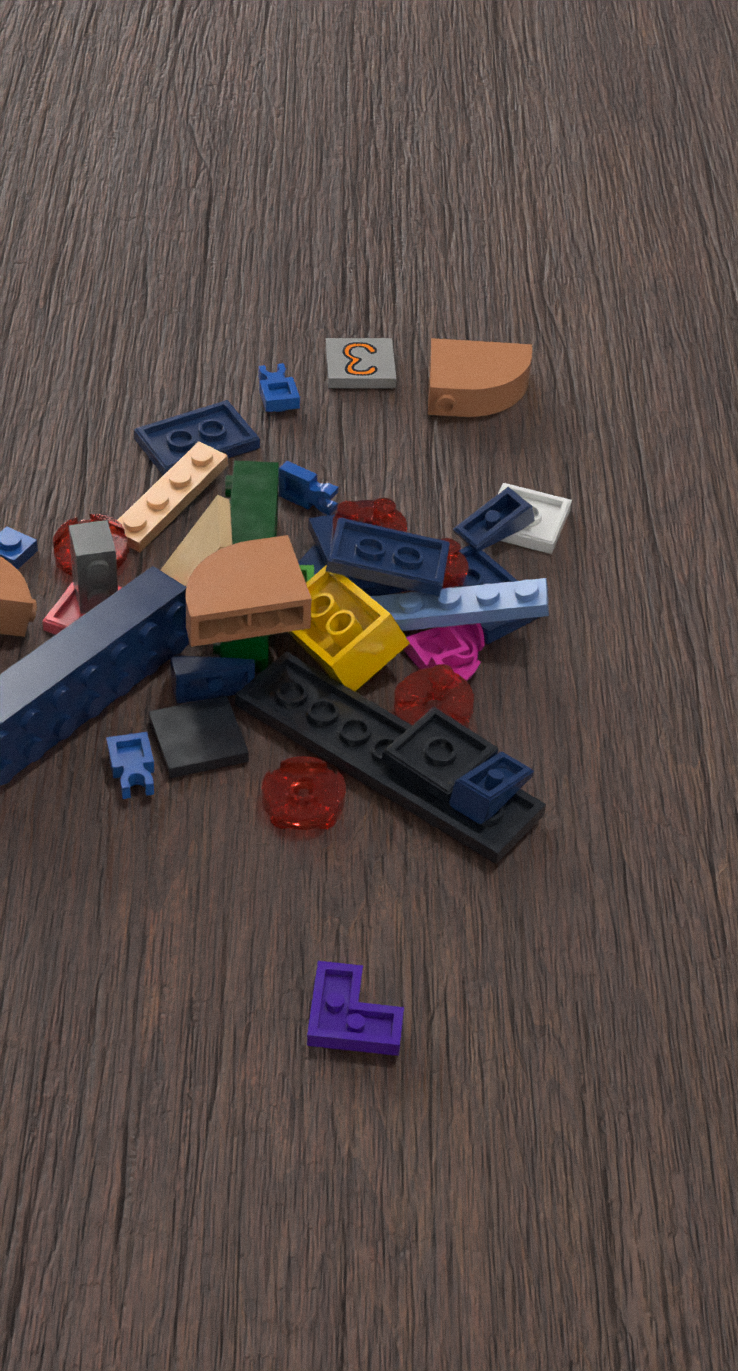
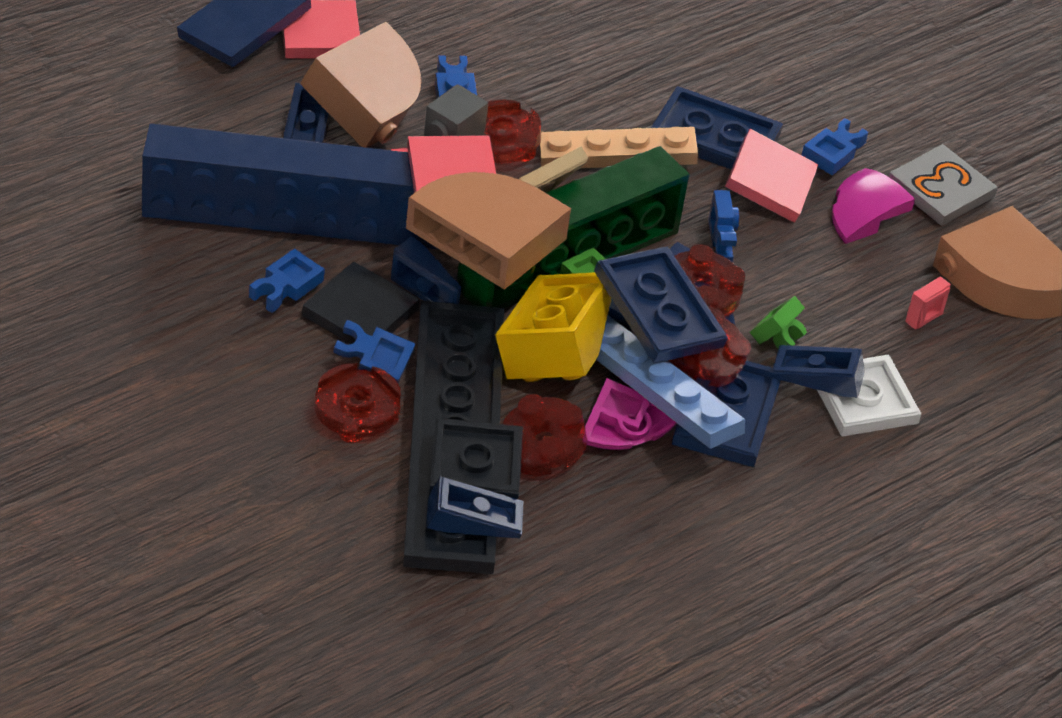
camera: 50 degrees right, 0 degrees up
dark purple plate [307,961,404,1056] -> none
none -> blue plate [333,320,415,386]
none -> coral tile [407,136,496,193]
none -> tile [725,129,818,223]
none -> bright green tile [750,296,807,349]
none -> dark pink brick [832,168,915,244]
none -> coral tile [905,276,951,330]

